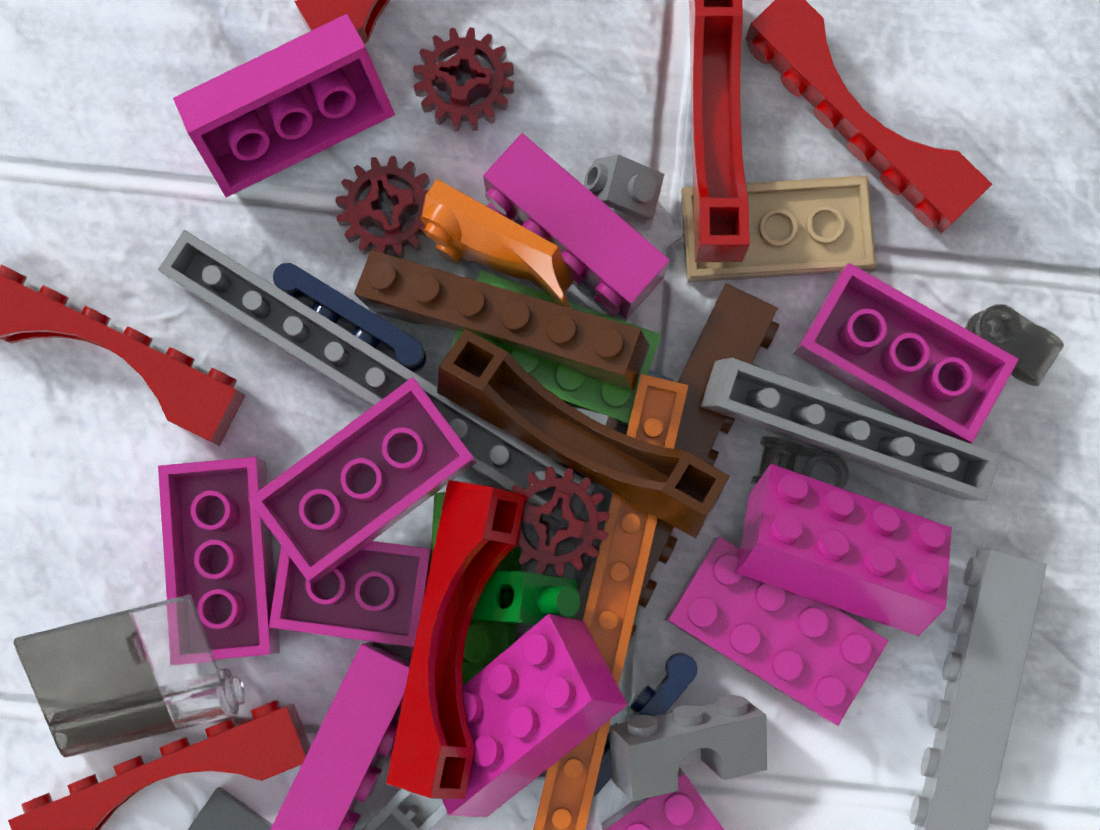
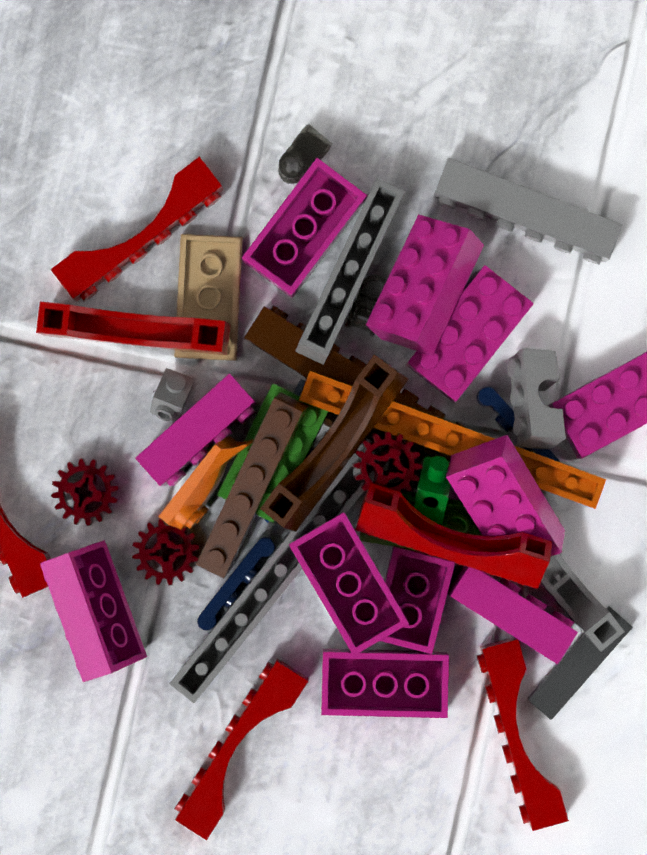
camera: 80 degrees left, 5 degrees up
clear smoke door [13,594,245,758] -> none

